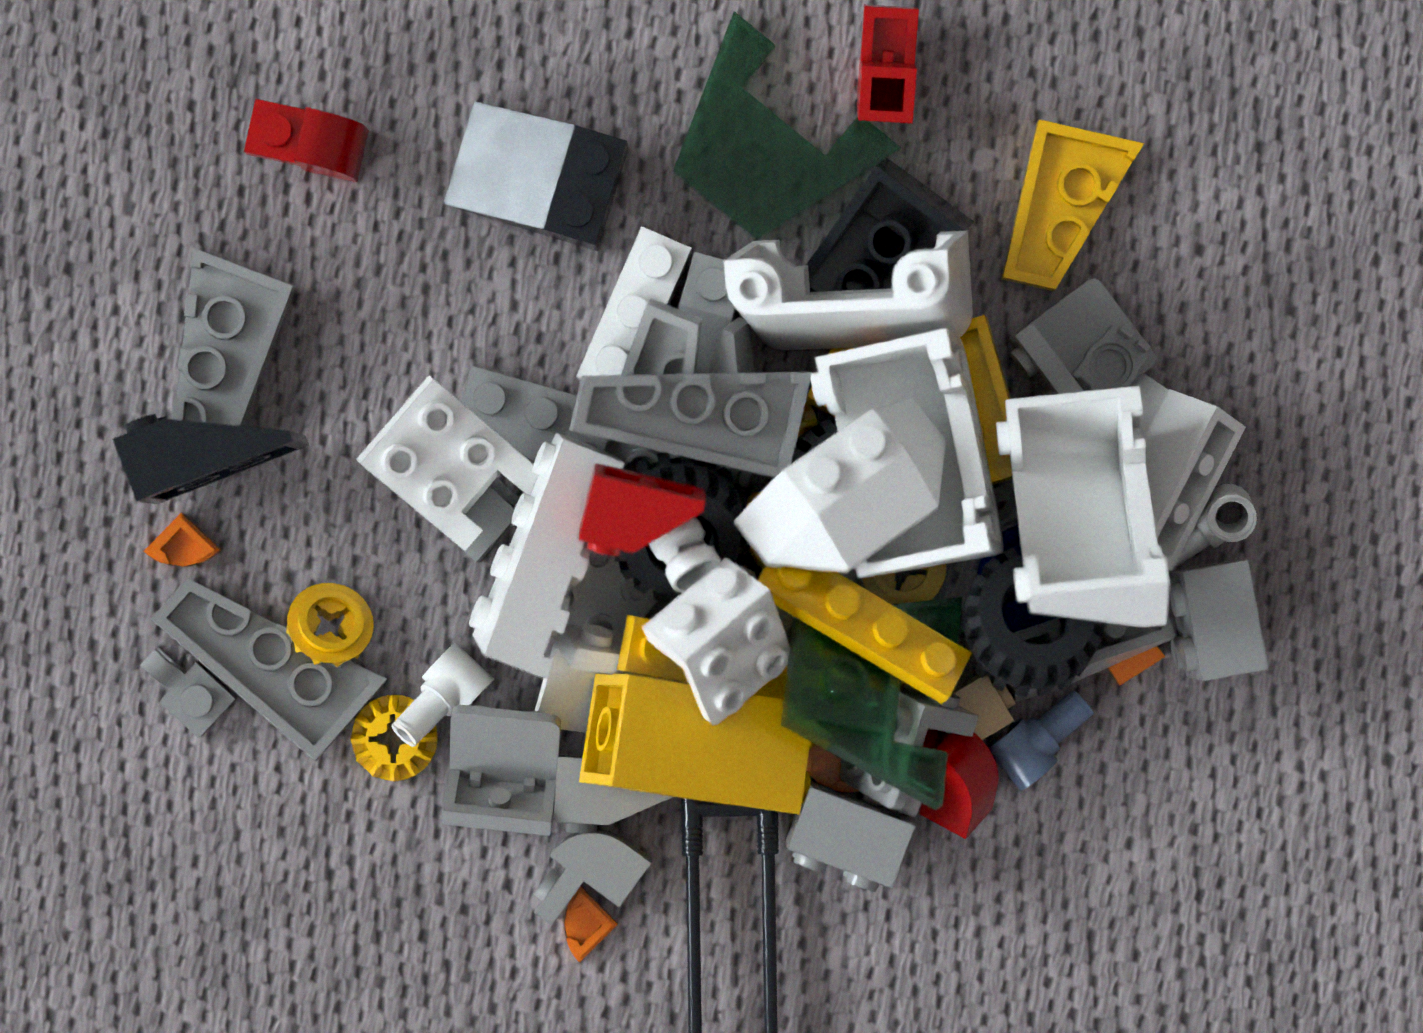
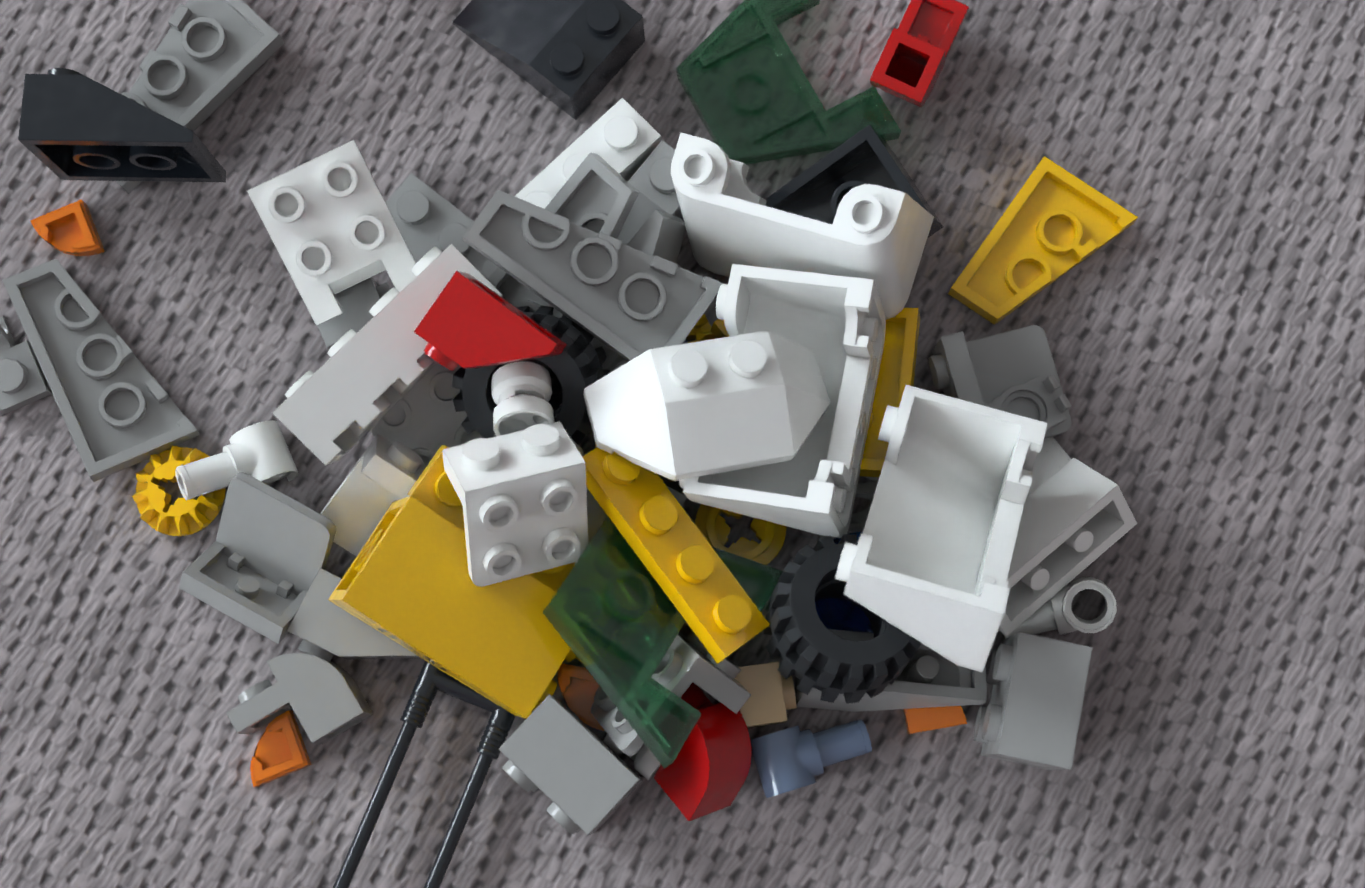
camera: 30 degrees right, 10 degrees down
yellow gear [286,583,374,667] -> none

